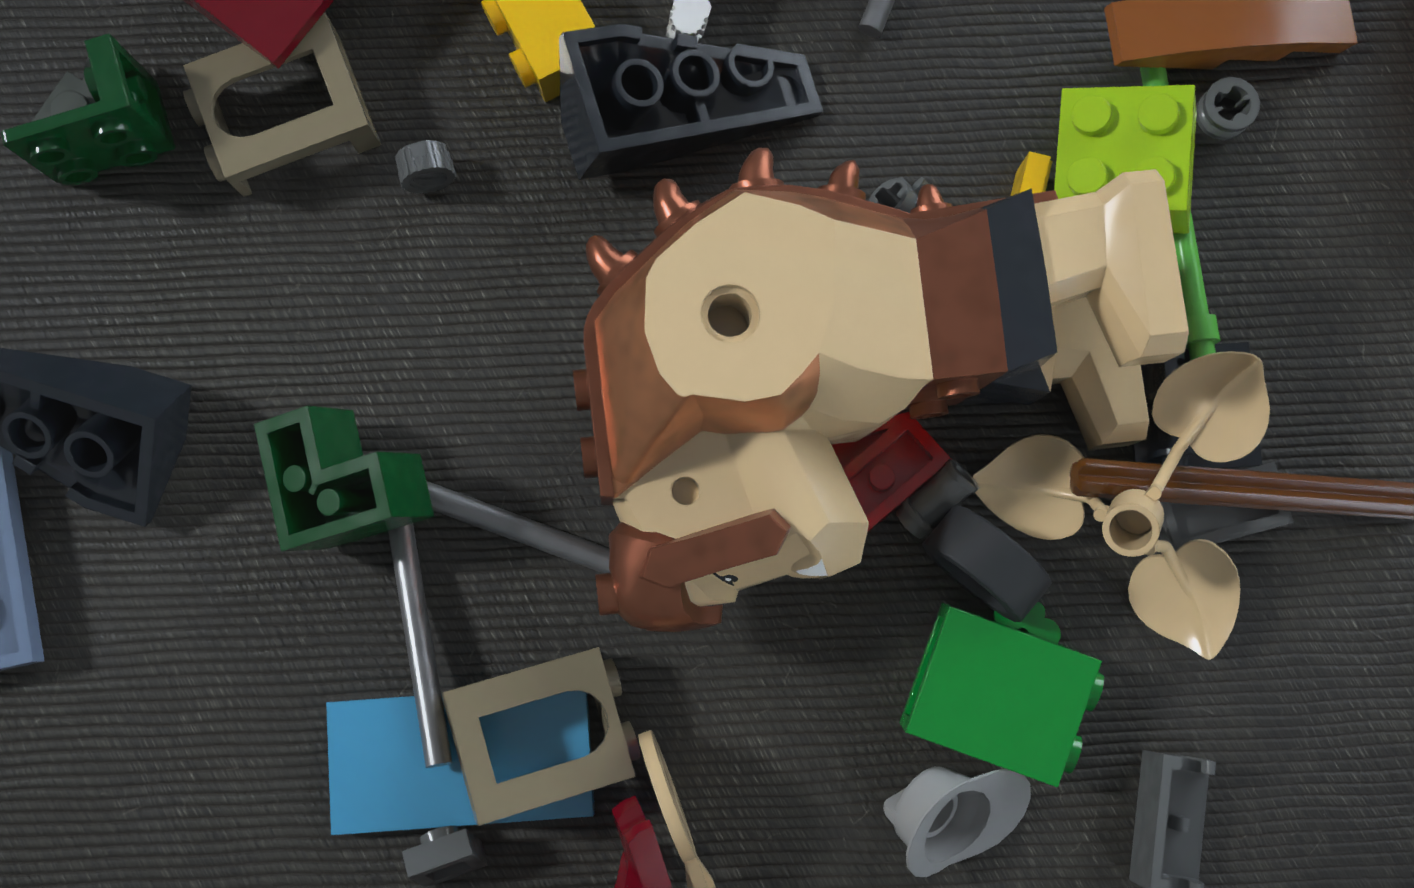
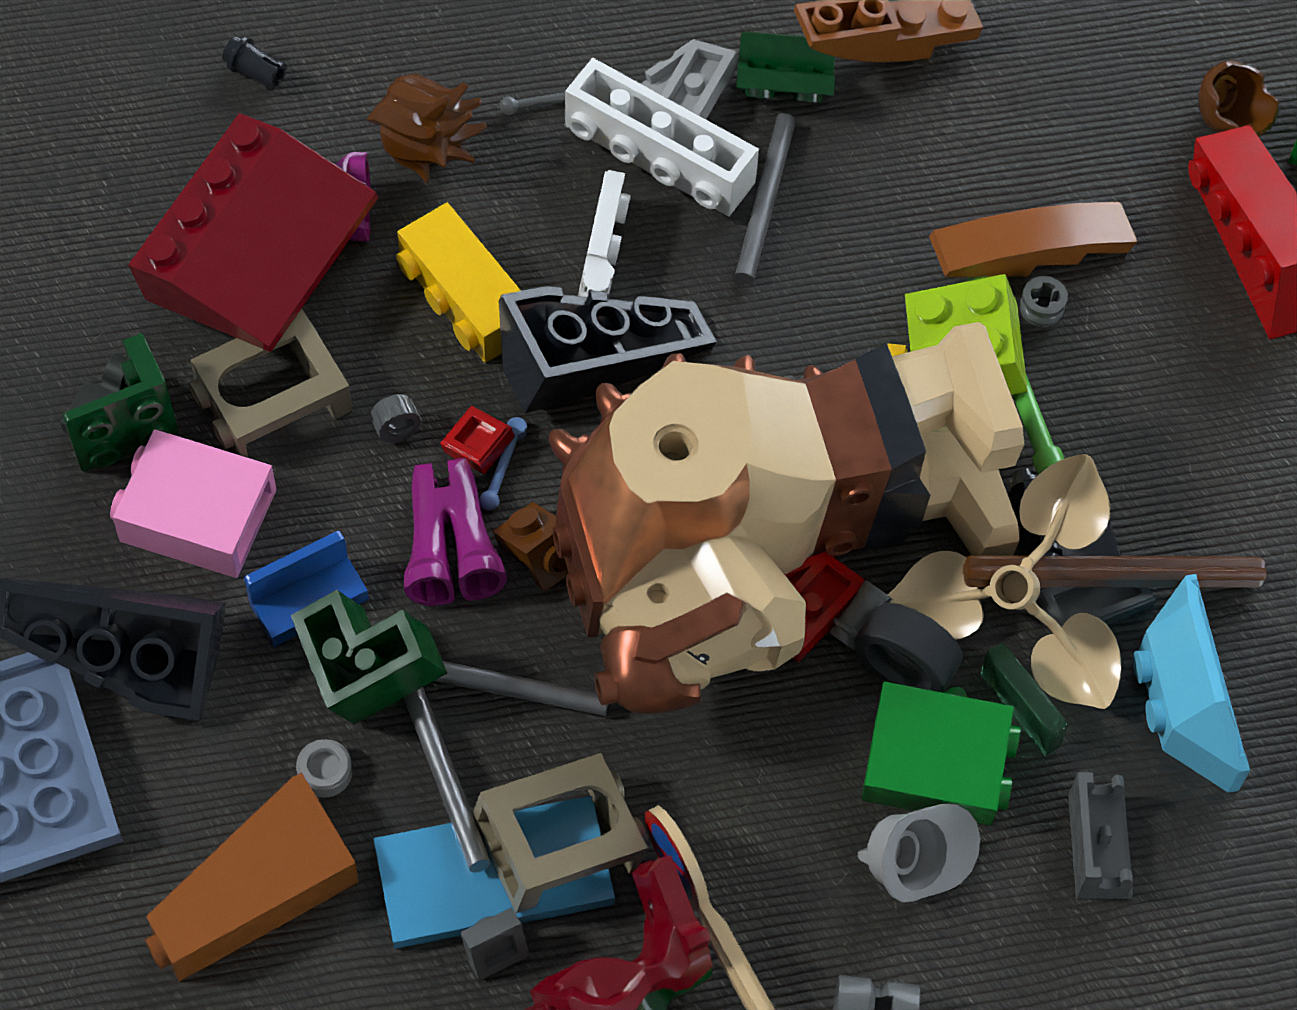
camera: 10 degrees left, 20 degrees down
none -> bright pink brick [110,429,276,578]
none -> dark orange slope [145,772,359,982]
none -> blue panel [244,531,369,647]
none -> light grey tile [296,739,353,798]
none -> magenta piece [404,458,507,606]
none -> red tile [440,405,515,475]
none -> medium blue hinge [479,417,527,511]
none -> reddish brown bracket [492,502,569,591]
none -> clear green tile [980,643,1068,757]
none -> medium azure wedge [1133,574,1250,793]

